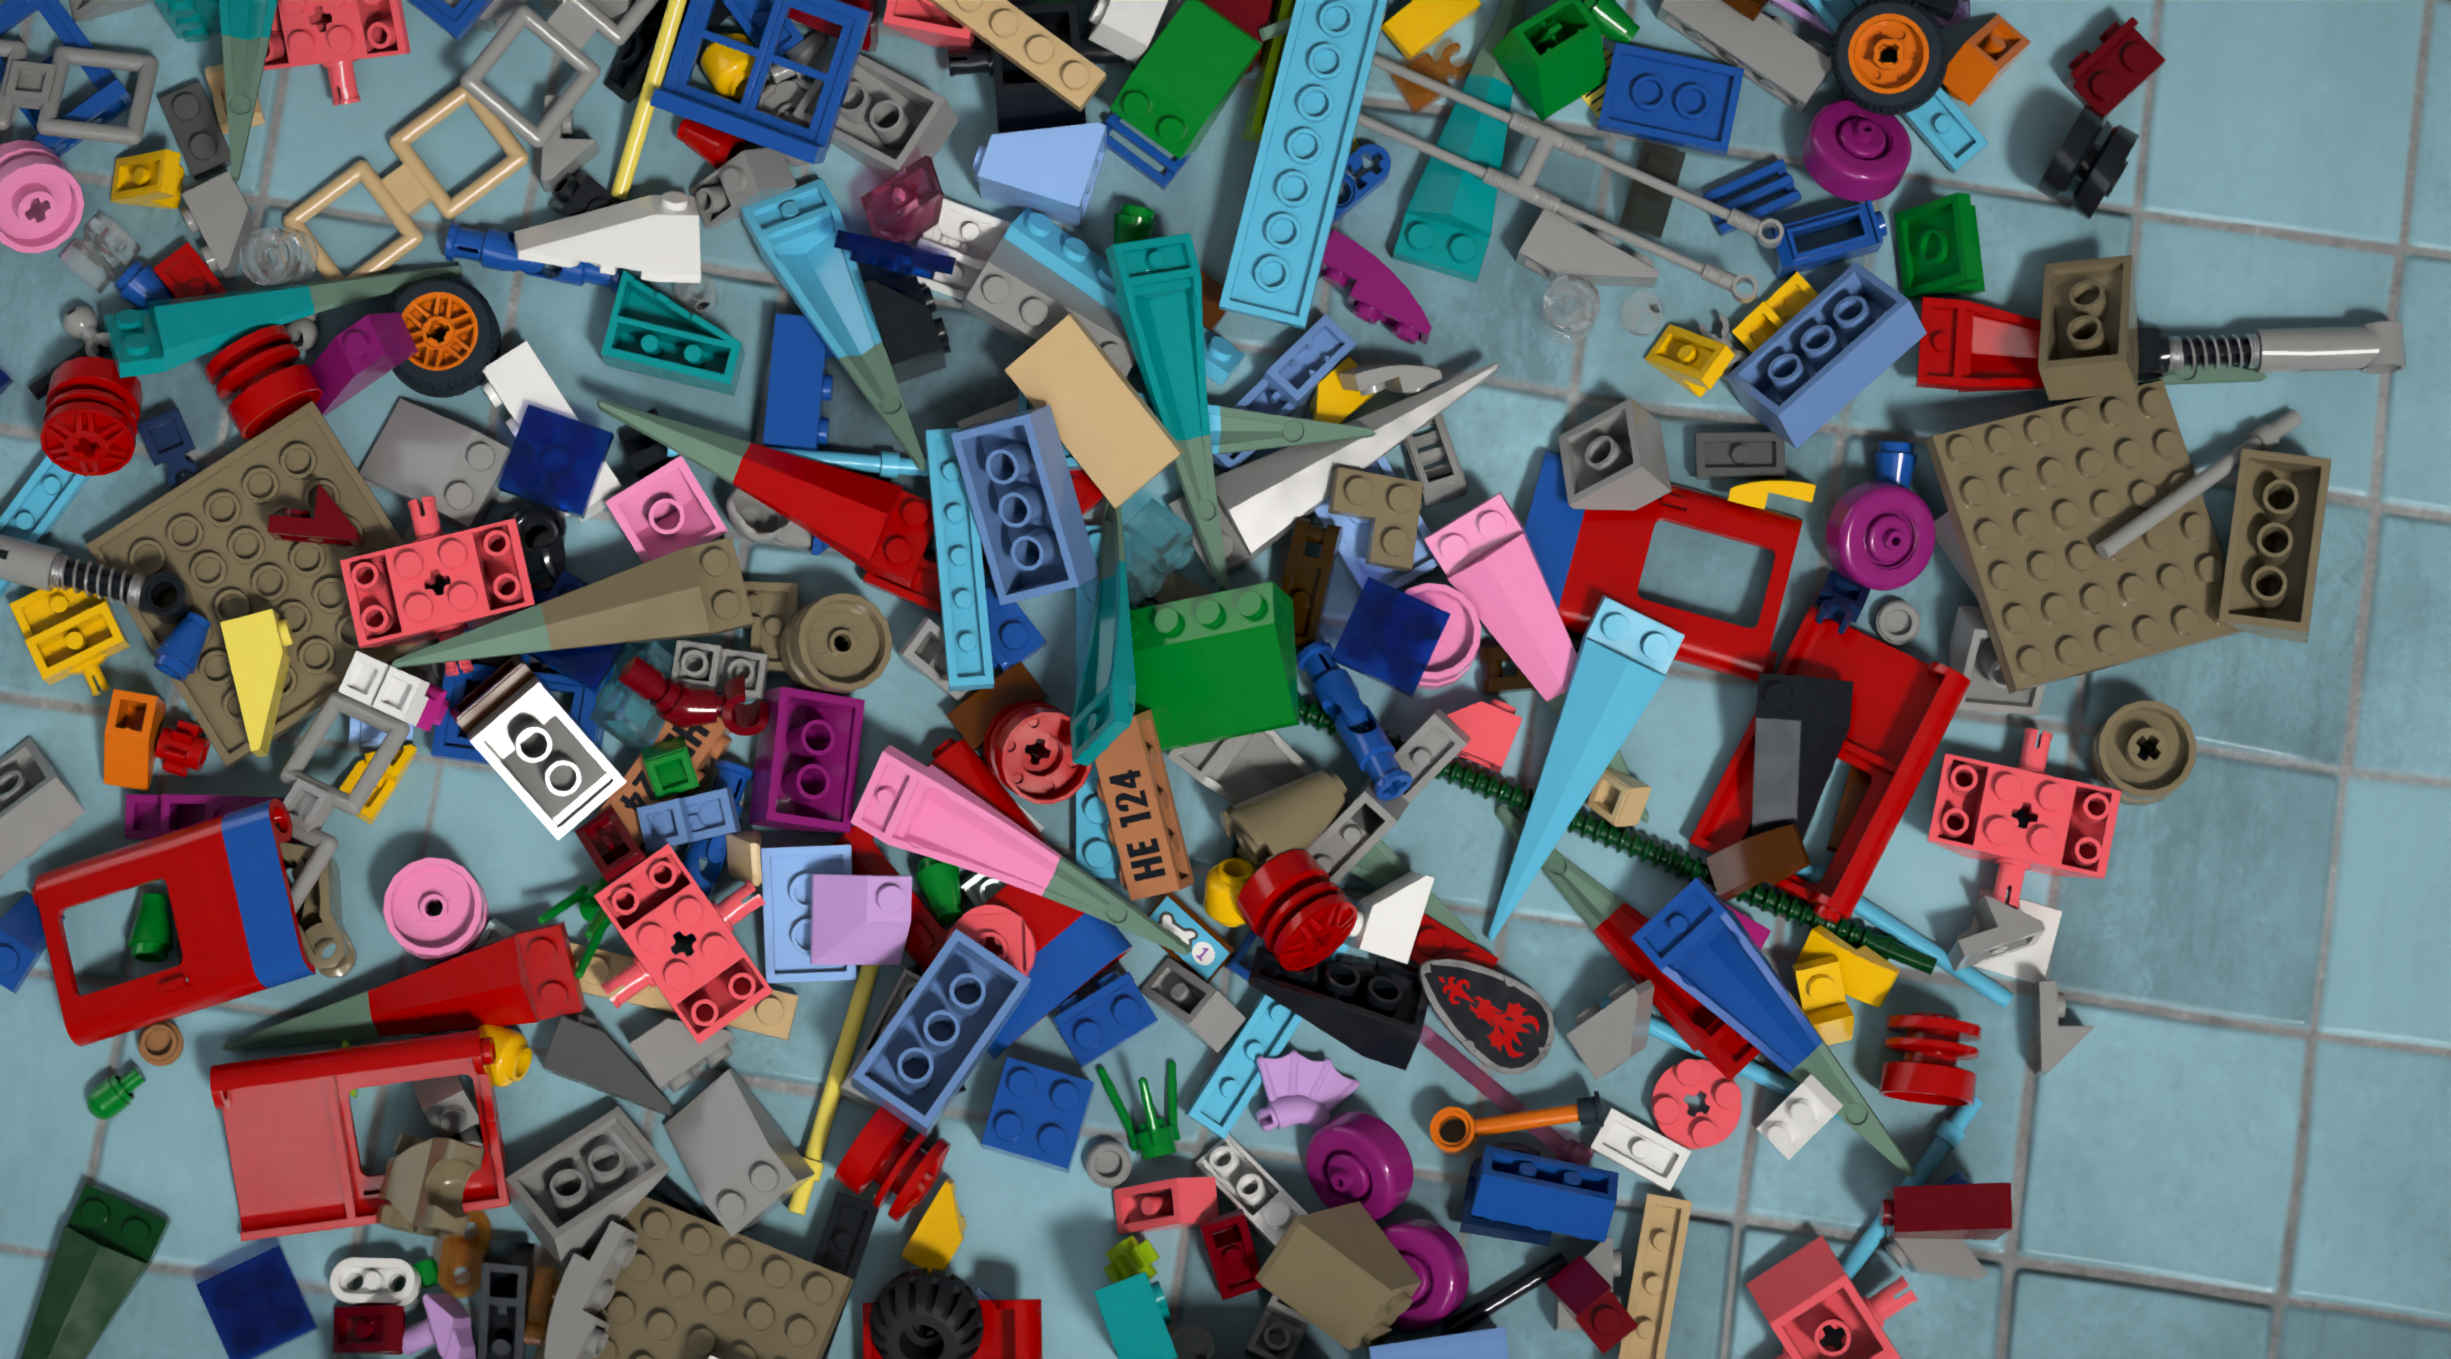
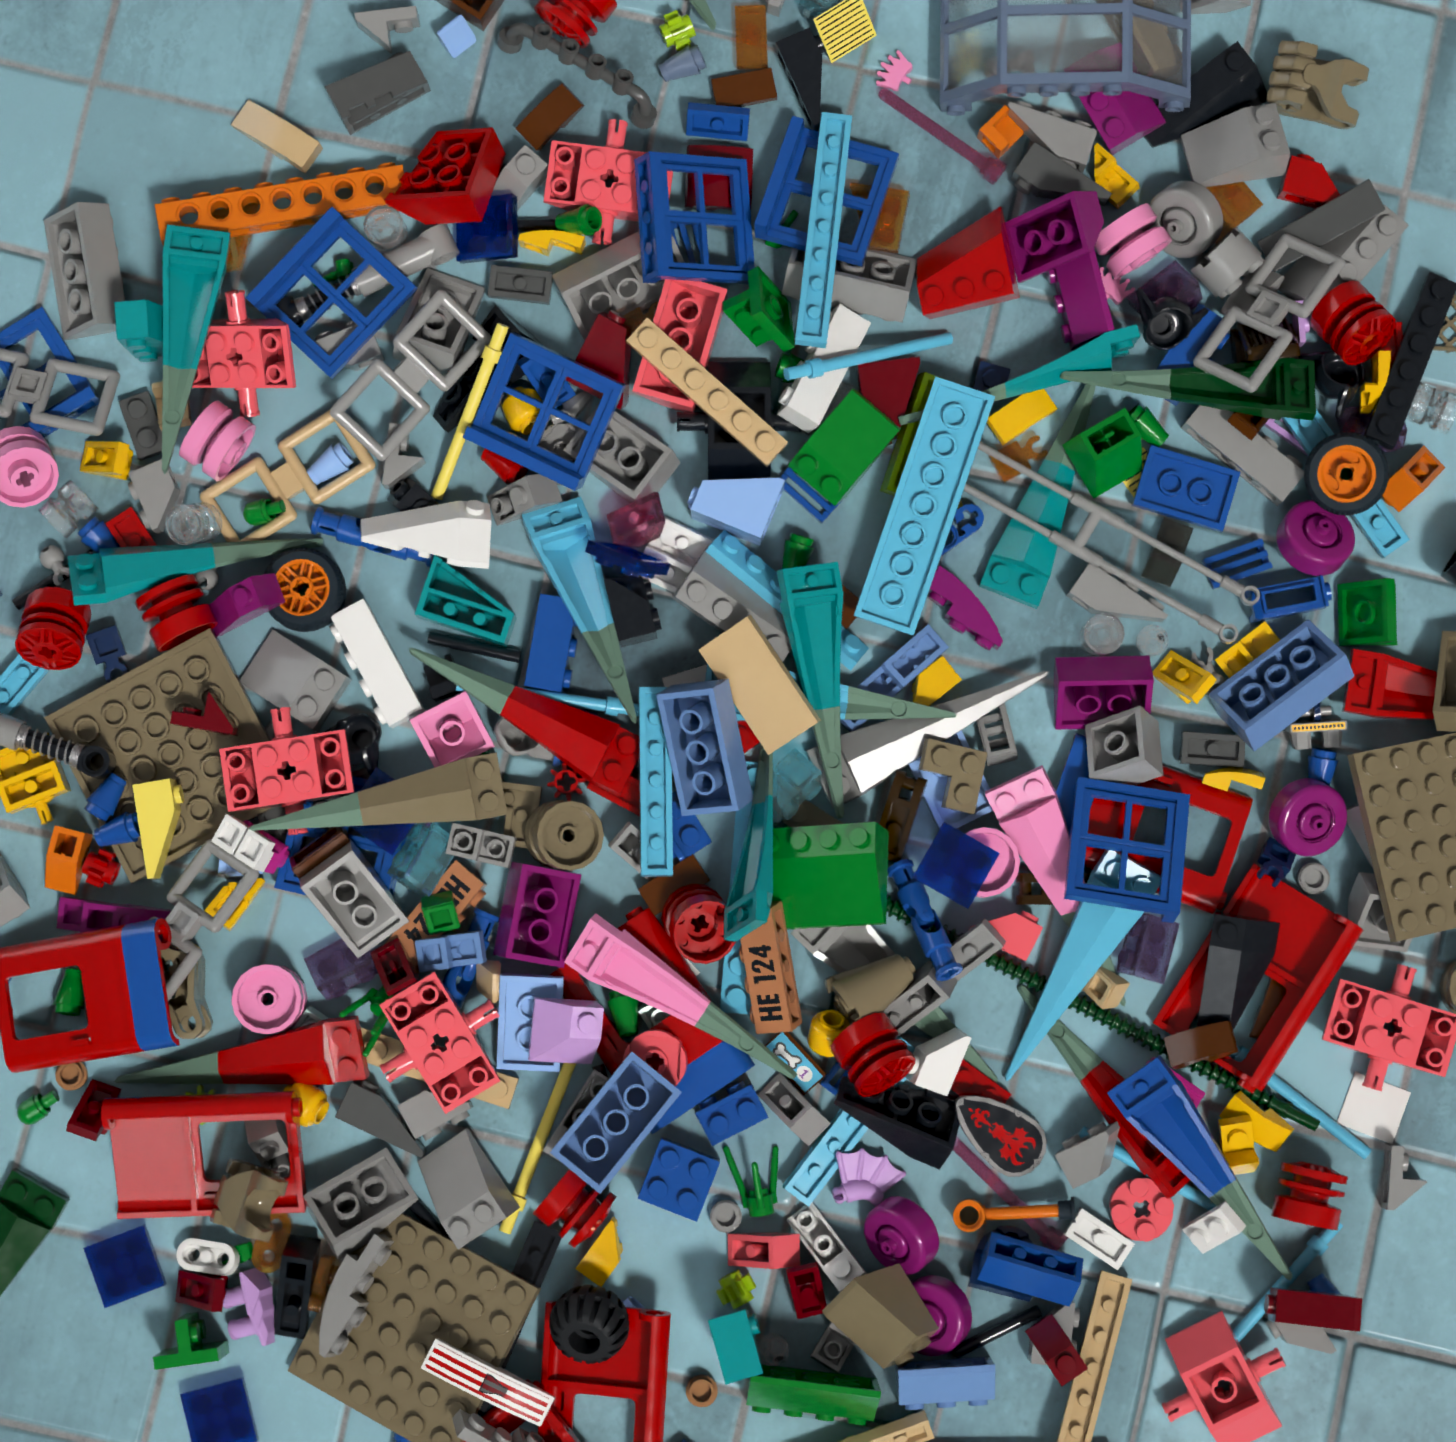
camera: 10 degrees right, 5 degrees up
clear blue plate [498,404,614,519] -> none
dark red piece [617,656,769,736] -> none
clear tile [674,273,719,318] -> none
light grey slope [1338,363,1443,398] -> none
light grey slope [1947,896,2045,971] -> none
none -> dark red slope [66,1079,122,1141]
none -> blue cone [94,812,140,847]
none -> bright pink wheel [179,400,256,482]
none -> green cylinder [243,498,286,526]
none -> clear purple bracket [304,938,378,1000]
none -> light blue cone [306,442,354,485]
none -> black bar [427,631,522,663]
none -> red gear [547,763,587,801]
none -> magenta slope [1054,655,1154,730]
none -> blue window [1064,777,1190,923]
none -> clear purple bracket [1117,913,1180,985]
none -> light grey hips [1285,703,1347,750]

